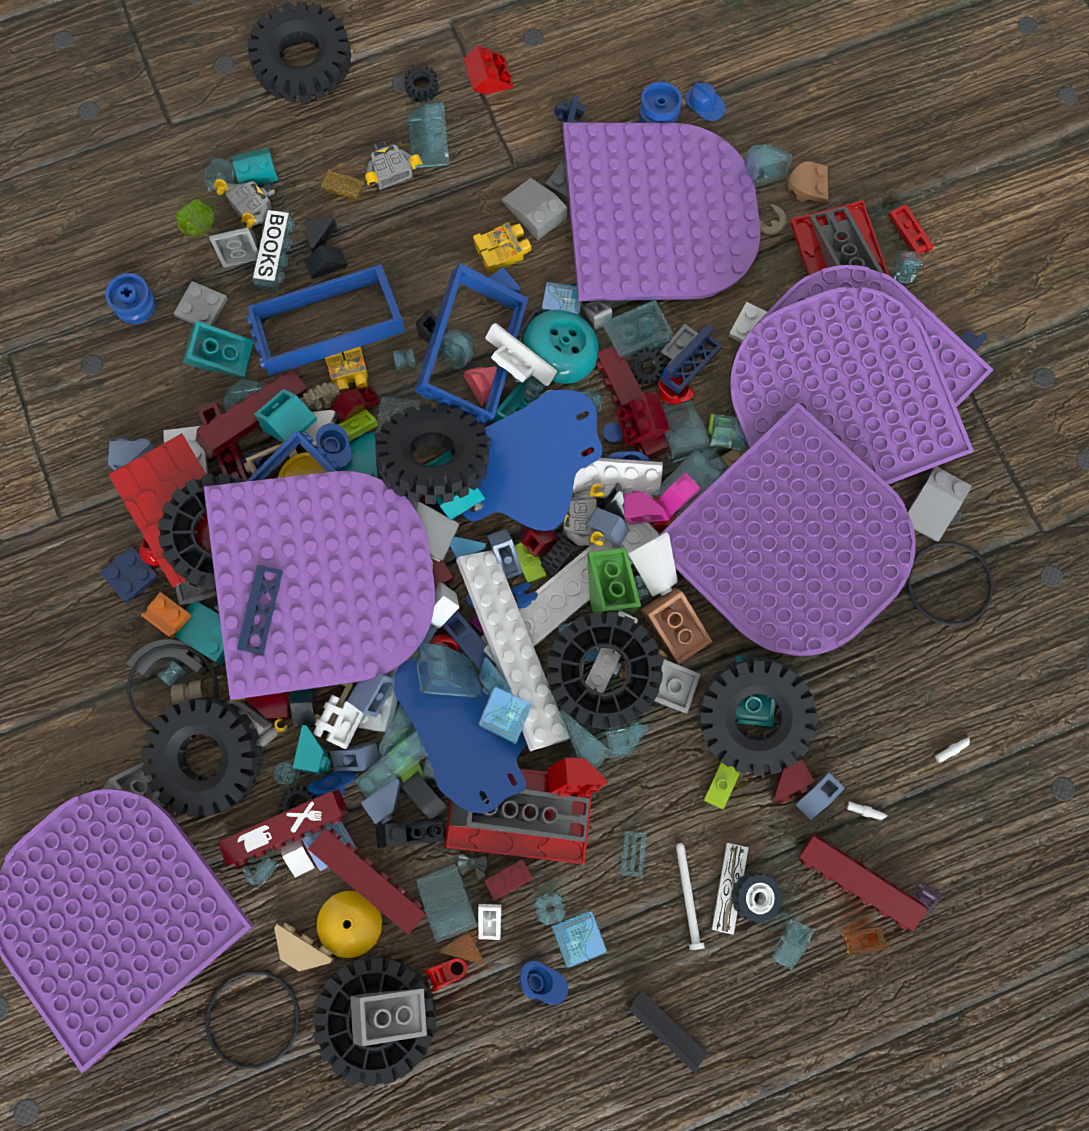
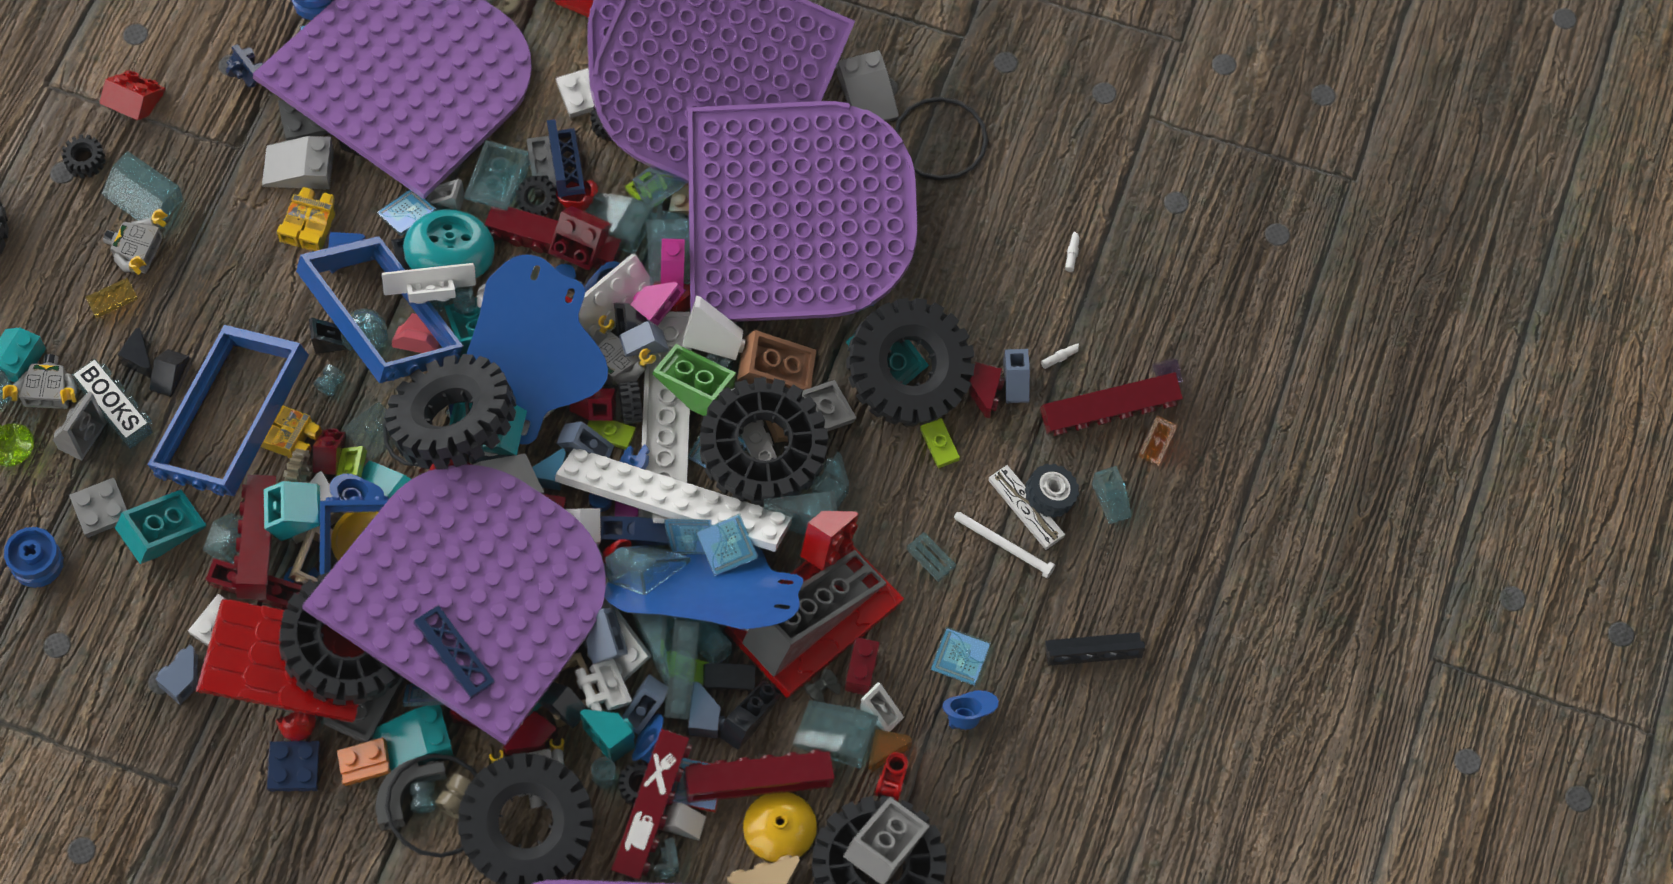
camera: 50 degrees left, 10 degrees down
clear light blue brick [534,892,566,926] -> none

